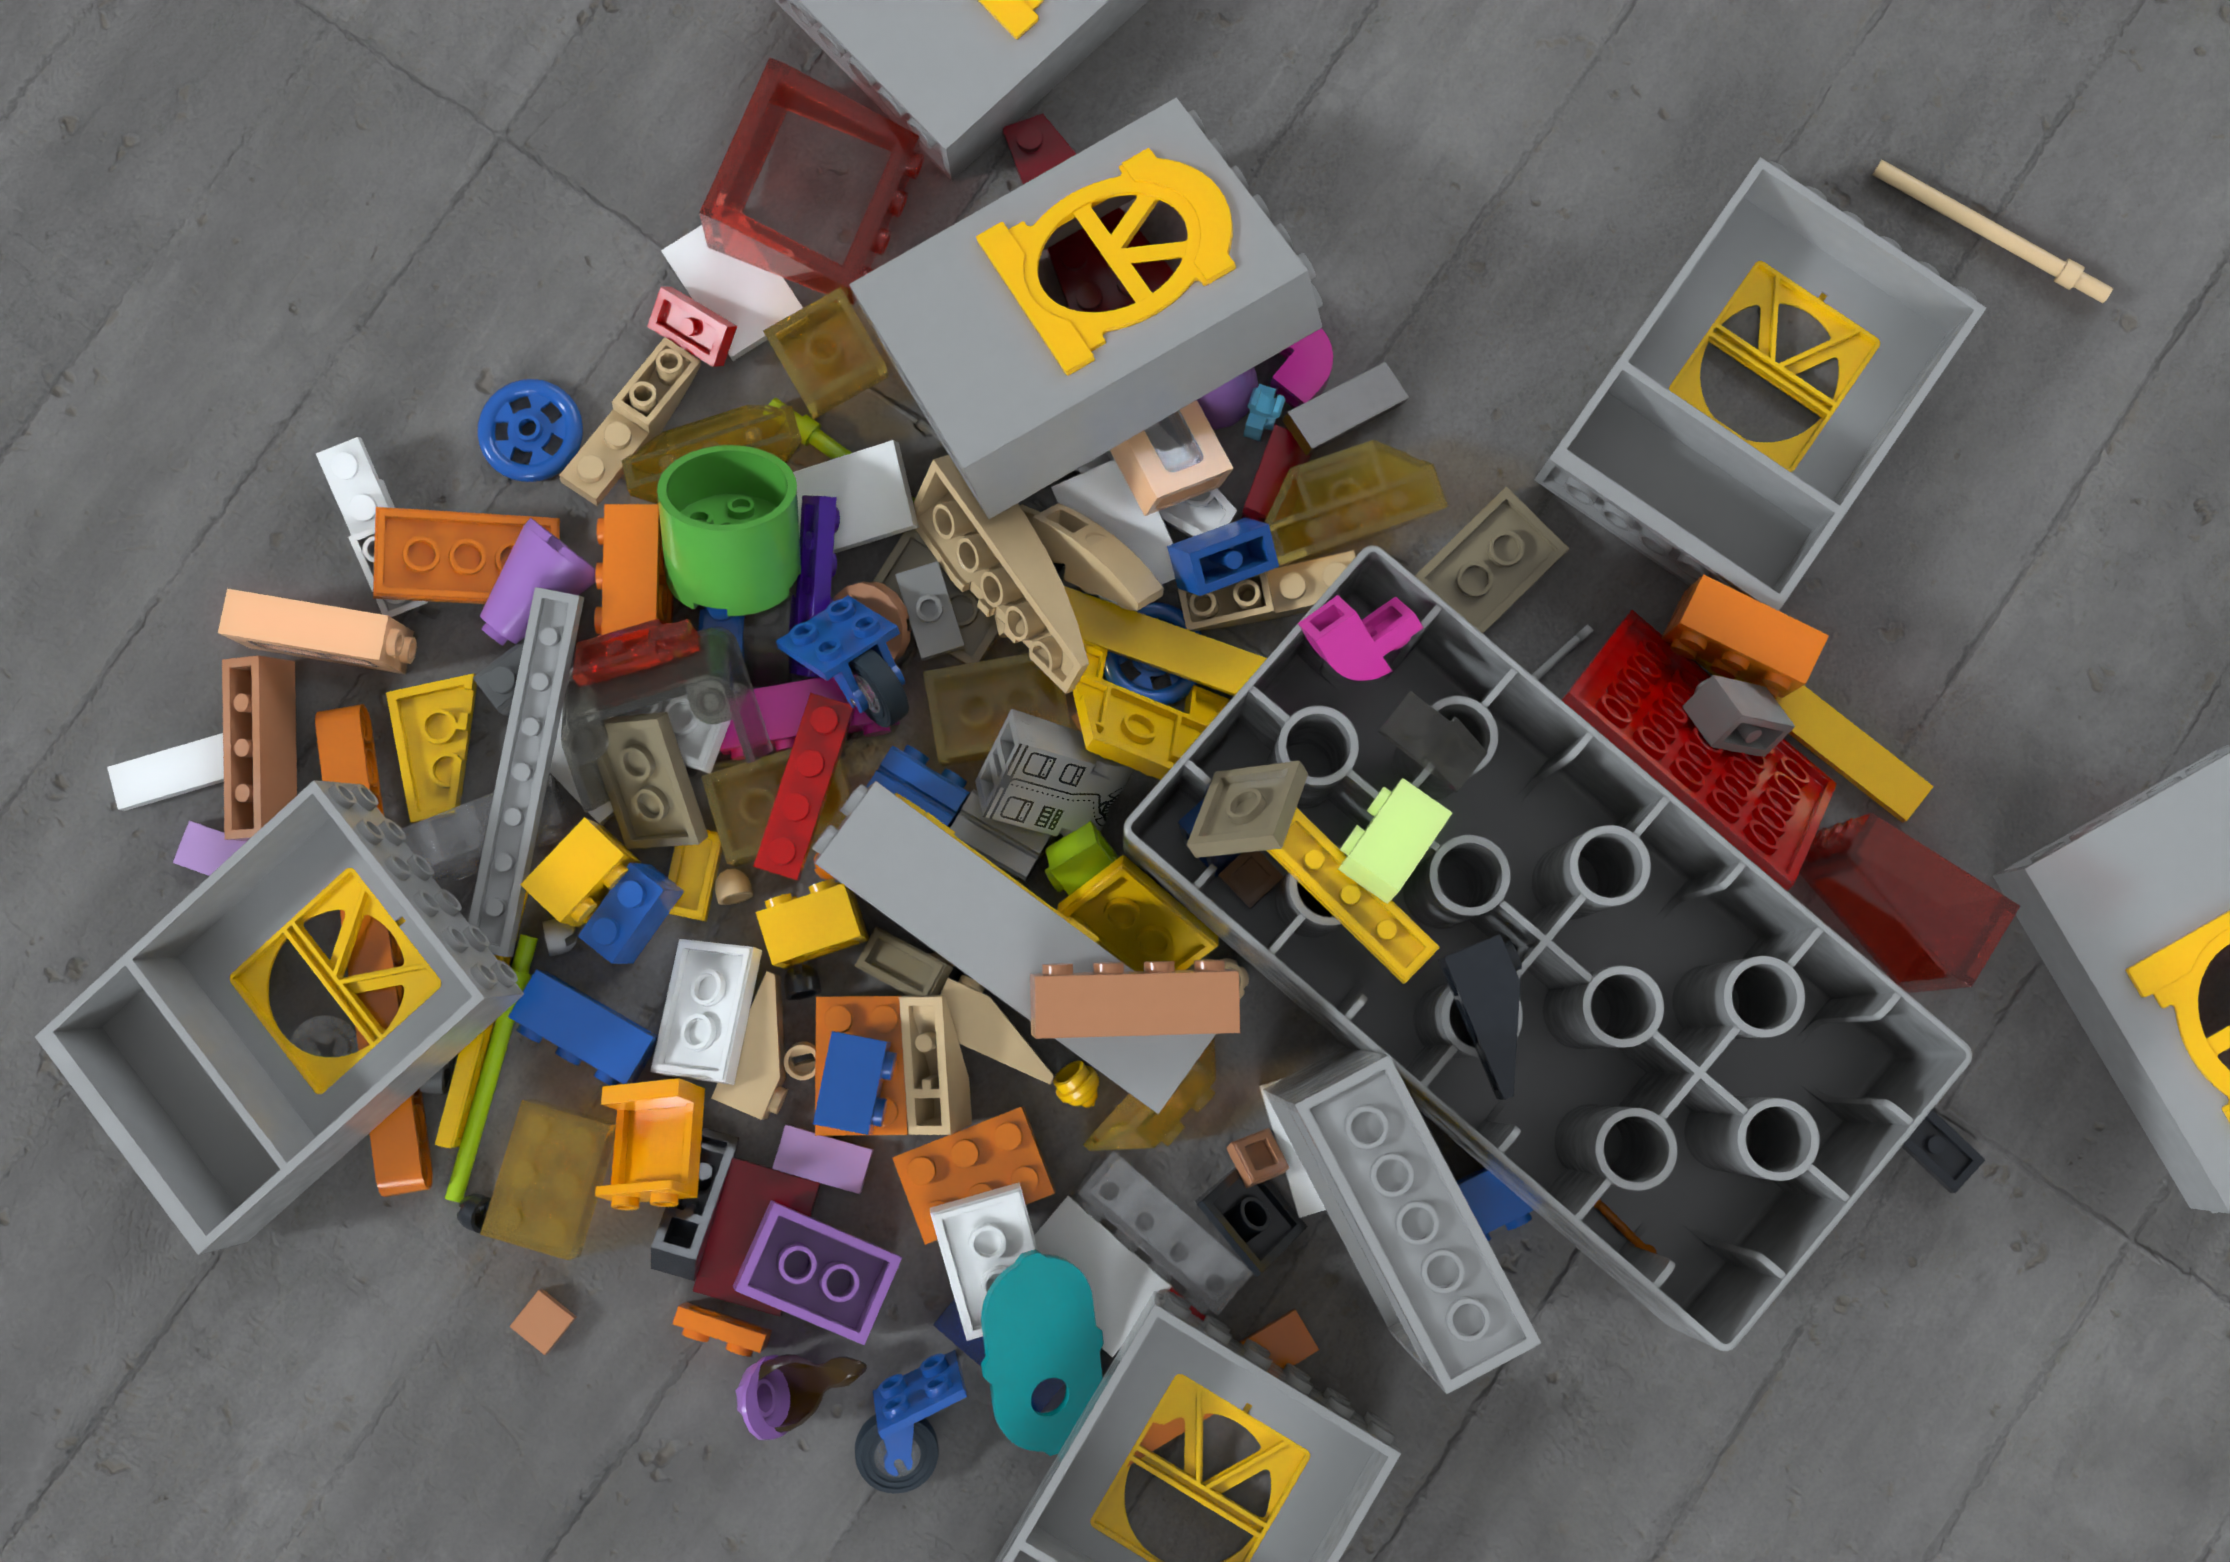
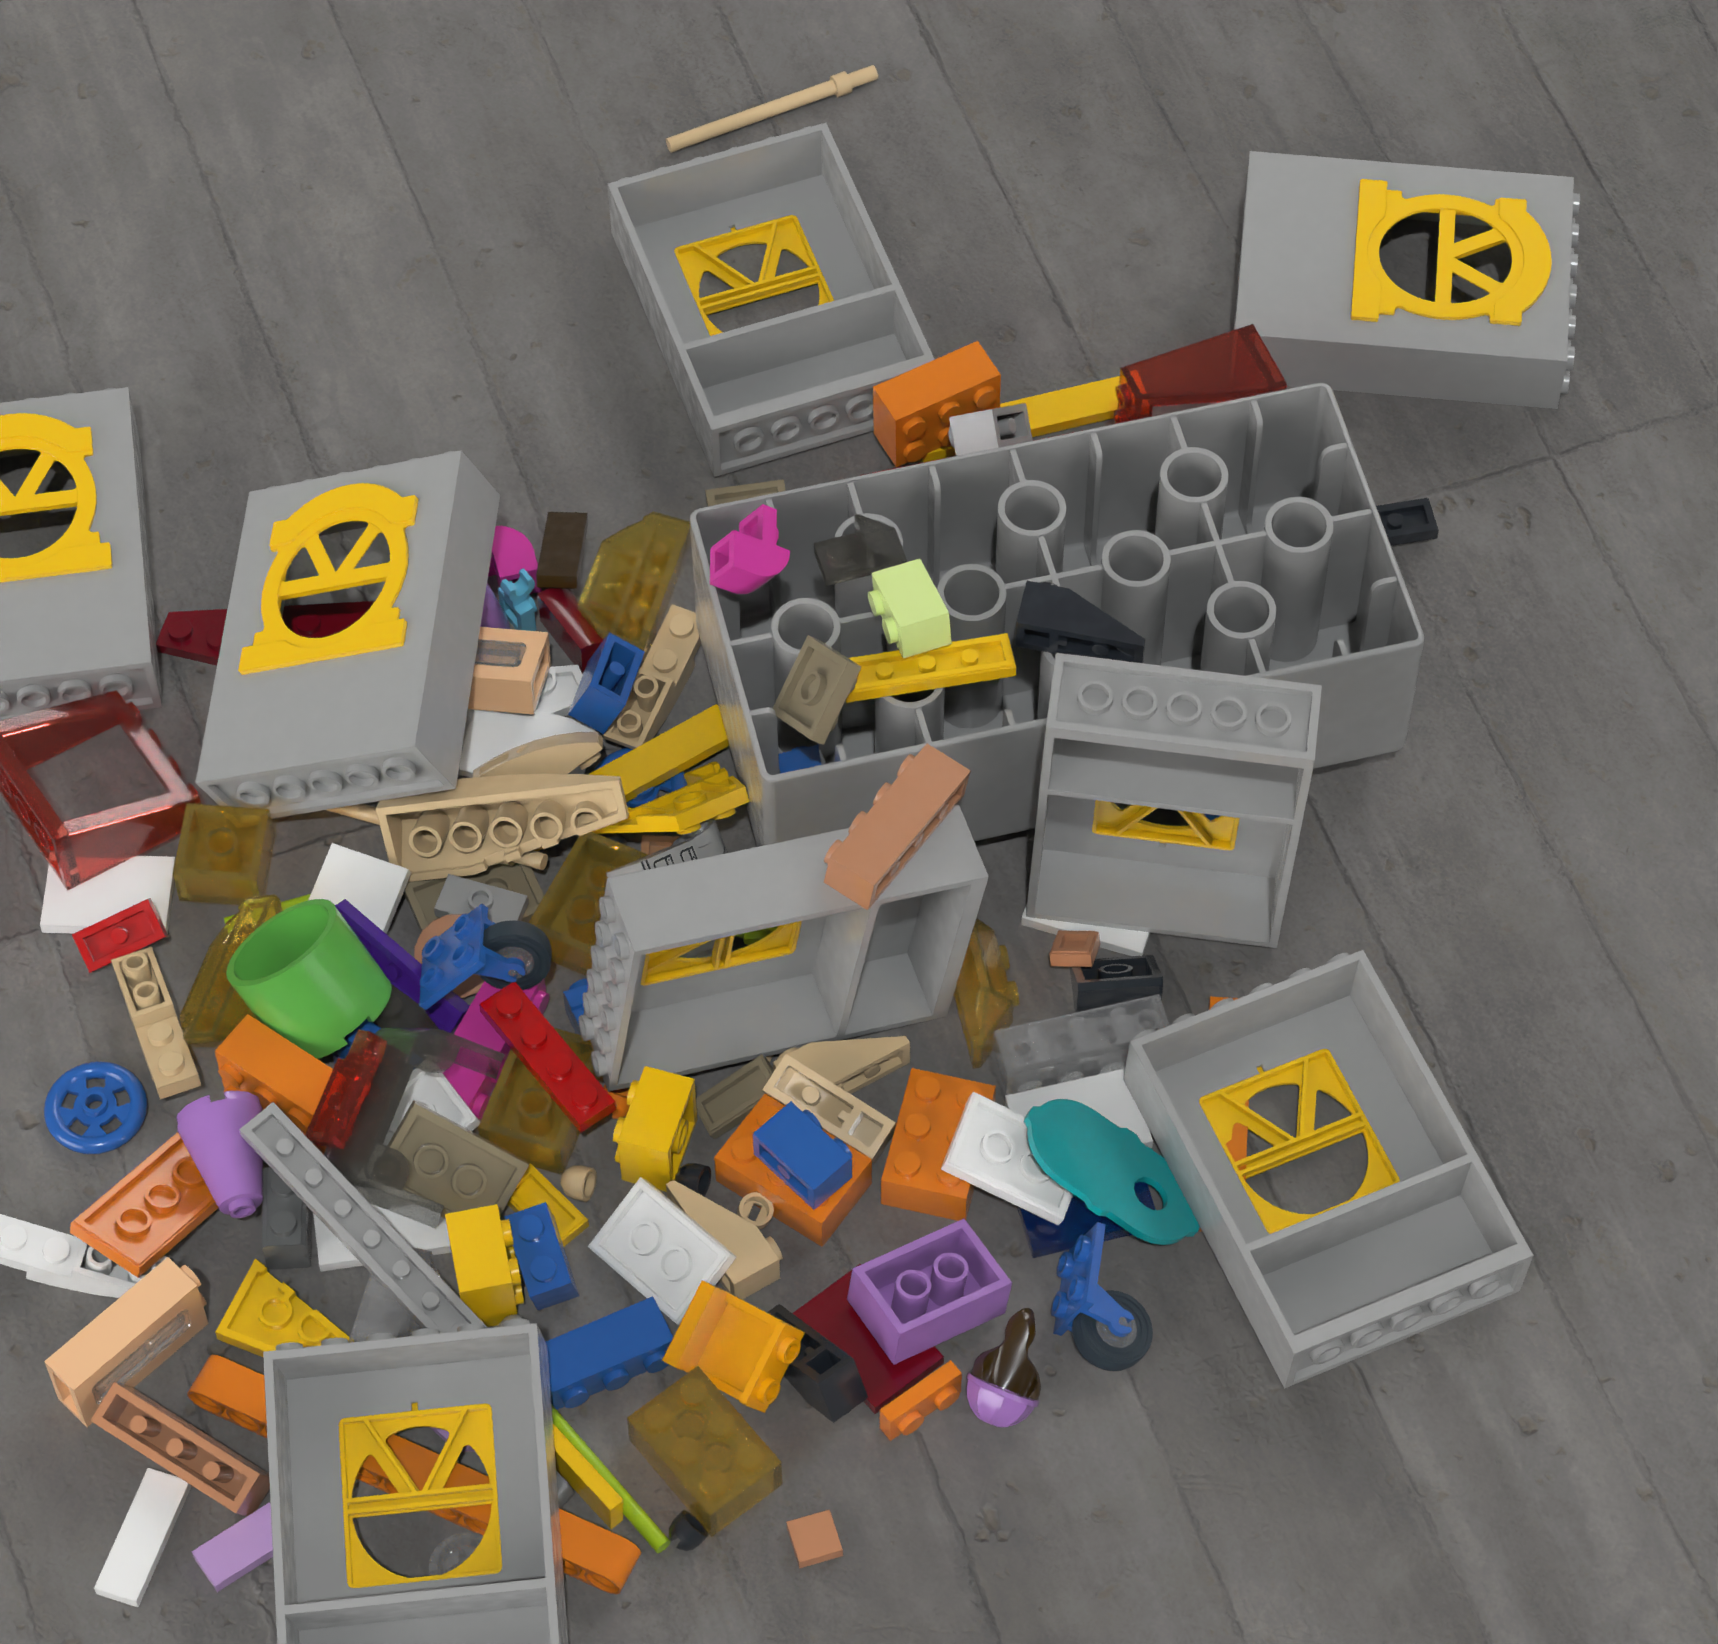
camera: 55 degrees left, 25 degrees down
lavender tile [772,1124,874,1194] -> none
yellow plate [1053,1060,1099,1108] -> none

